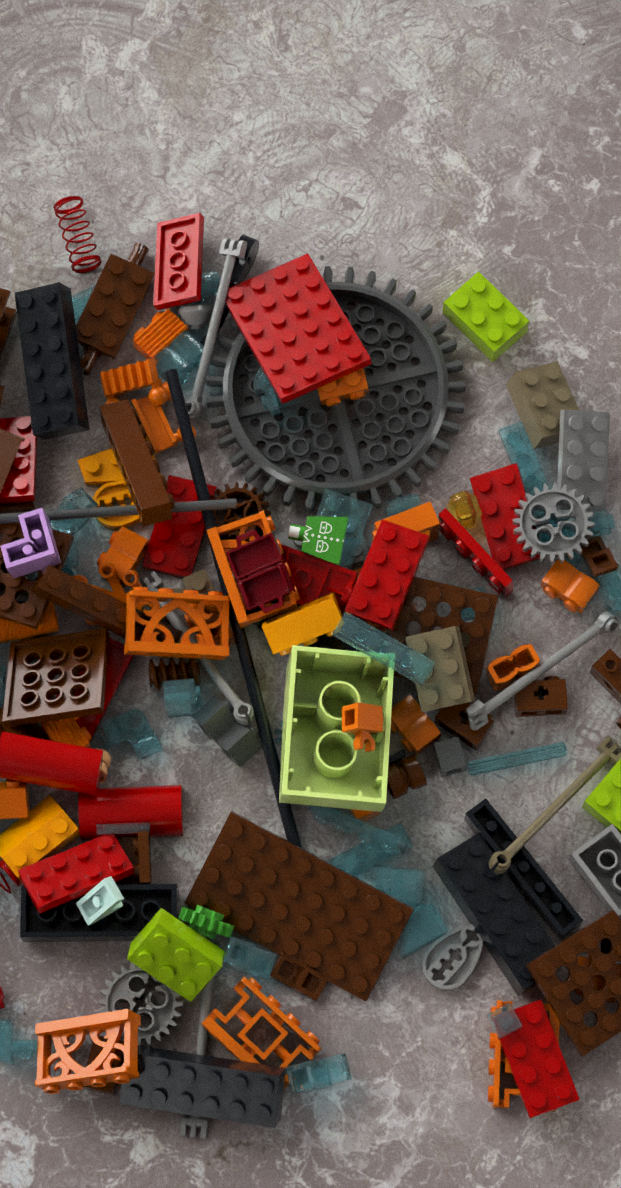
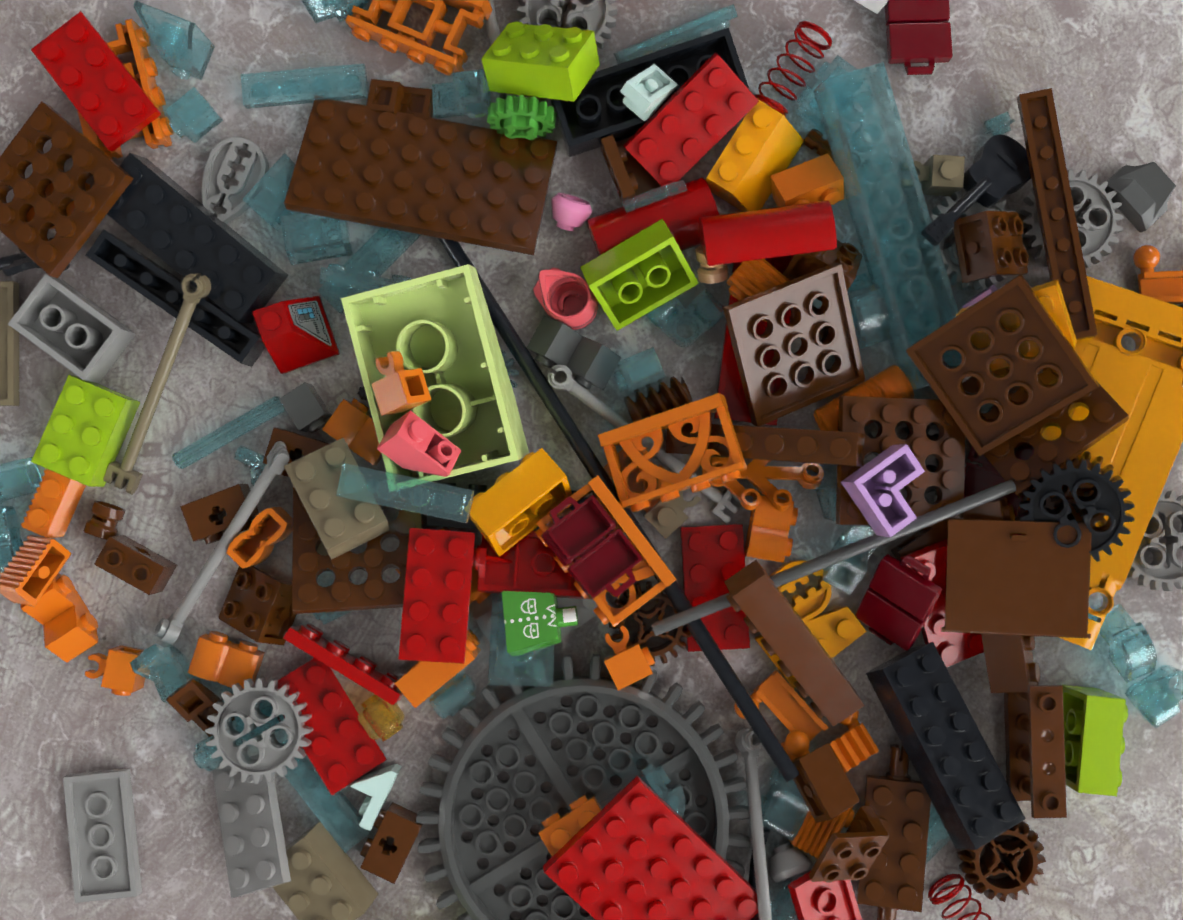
camera: 160 degrees right, 15 degrees up
reddish brown wheel [387,755,427,800] -> none
clear light blue plate [486,1003,522,1040] -> none
none -> clear light blue slope [133,0,215,80]
none -> clear light blue brick [165,87,223,143]
none -> reddish brown bracket [219,566,297,646]
none -> clear light blue arm [234,445,267,486]
none -> clear light blue plate [241,64,368,109]
none -> red slope [252,296,340,374]
none -> light aqua slope [350,764,402,831]
none -> reddish brown brick [360,802,423,884]
none -> coral slope [377,410,462,477]
none -> coral helmet [533,268,598,330]
none -> bright pink cone [551,193,592,231]
none -> lime brick [580,219,699,331]
none -> orange brick [604,625,655,691]
none -> clear light blue plate [614,4,738,64]
none -> reddish brown panel [792,743,859,823]
none -> reddish brown bracket [809,806,889,882]
none -> dark red piece [855,554,942,651]
none -> reddish brown gear [957,821,1046,902]

